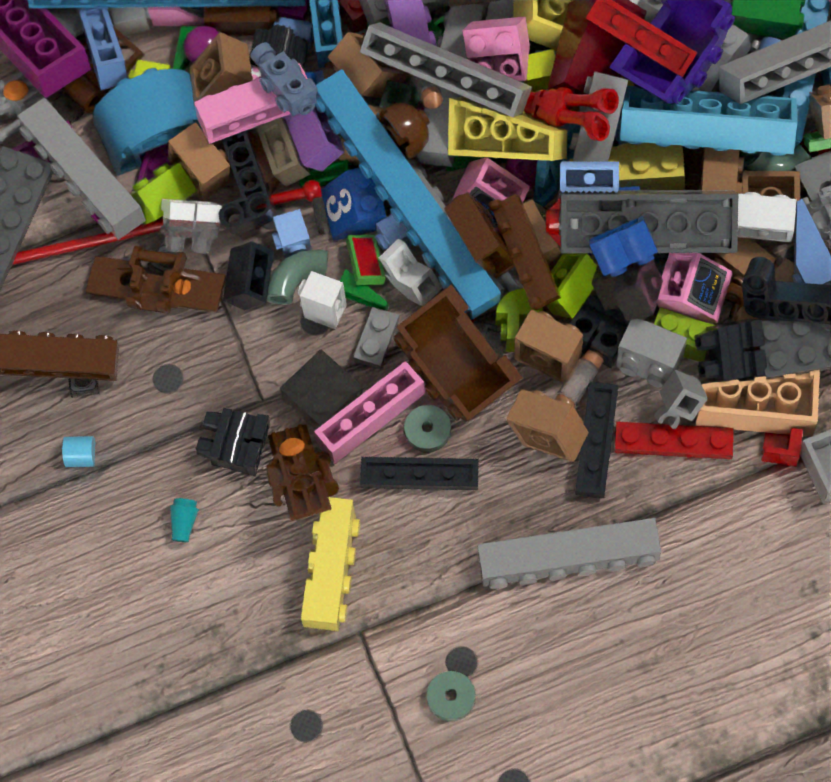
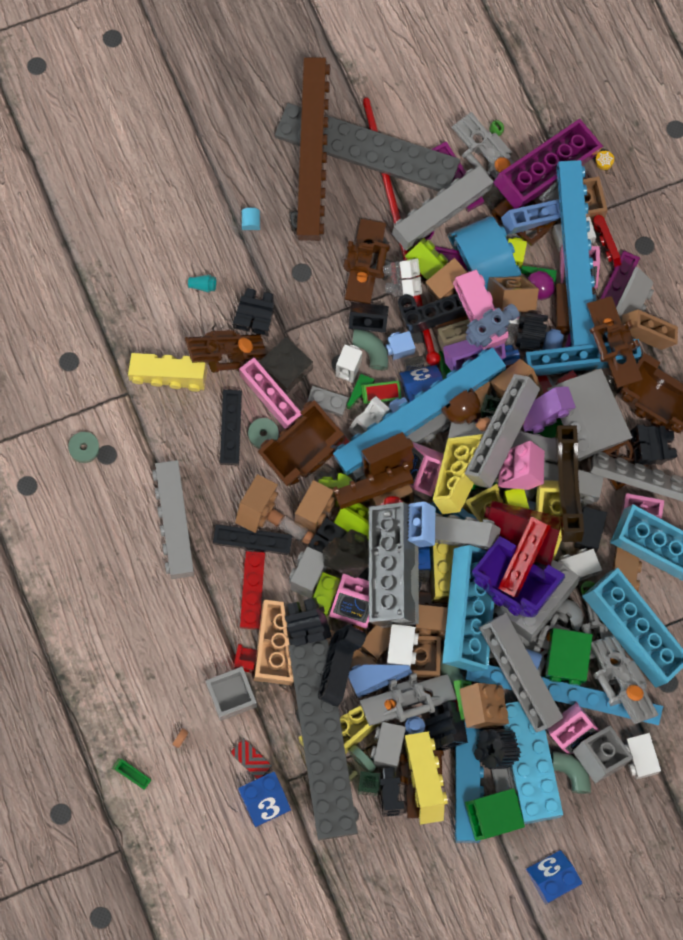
camera: 80 degrees right, 5 degrees up
red piece [524,87,619,141] -> none
blue brick [589,216,658,277] -> none
light grey brick [654,370,708,429] -> none

